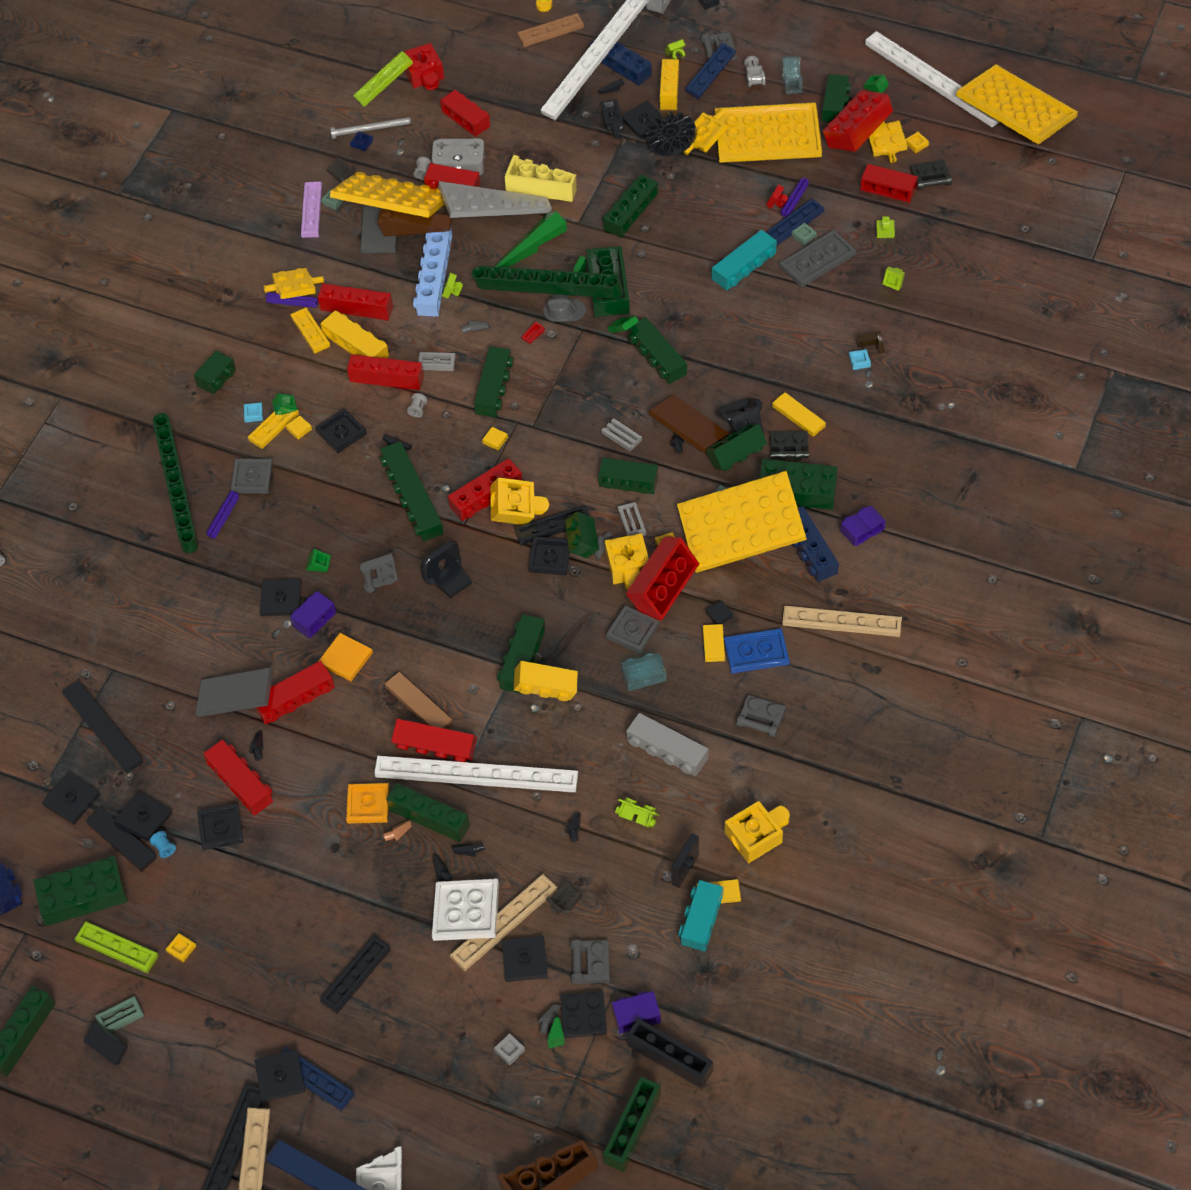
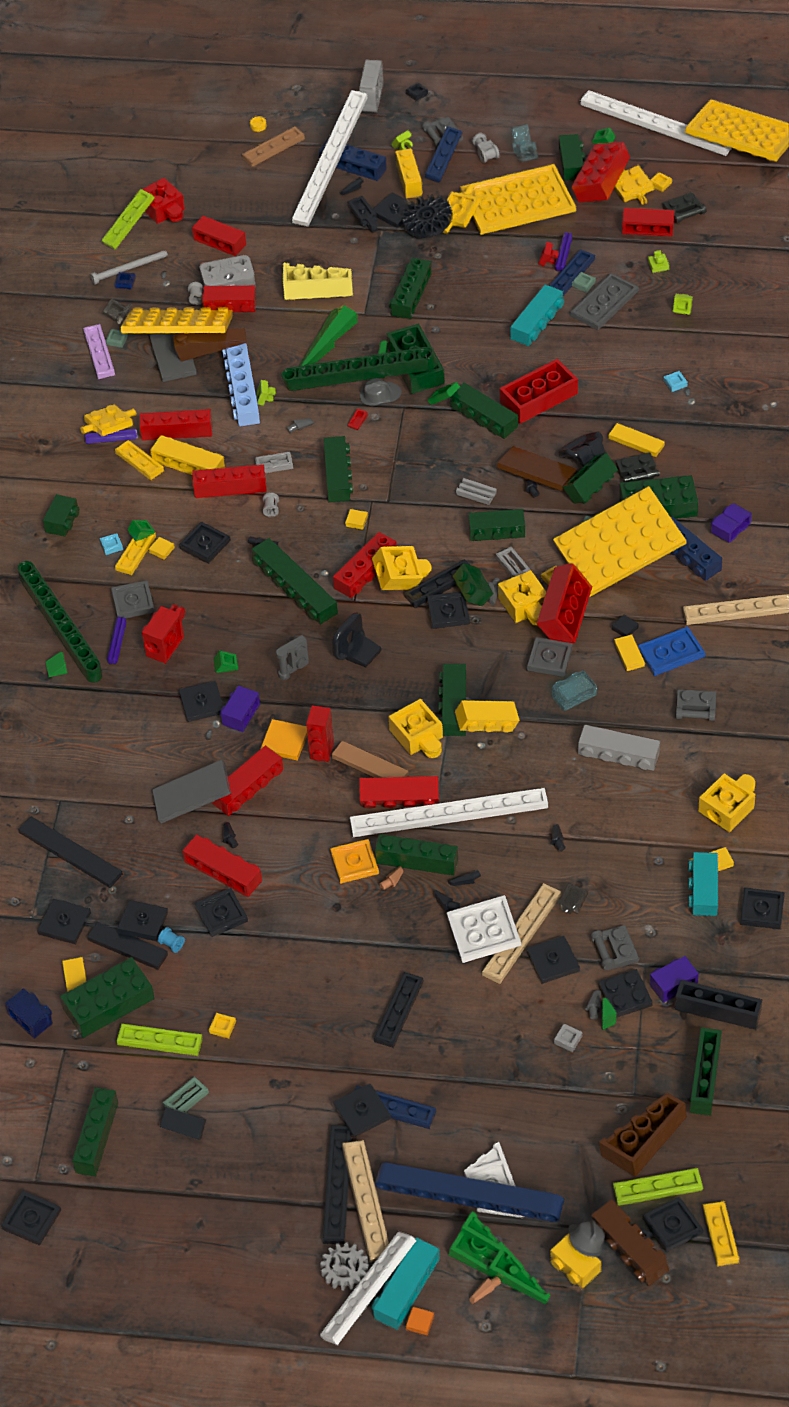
camera: 15 degrees left, 5 degrees down
light grey wing [438,181,552,218] -> none
lime hinge [615,797,660,828] -> none
black plate [672,833,699,888] -> none
dark brown tile [856,331,885,354] -> none
none -> green slope [45,651,67,677]
none -> yellow tile [62,957,87,992]
none -> red brick [142,604,185,664]
none -> red brick [306,705,334,762]
none -> yellow brick [388,699,443,758]
none -> red brick [500,358,578,424]
none -> black tile [740,887,785,930]

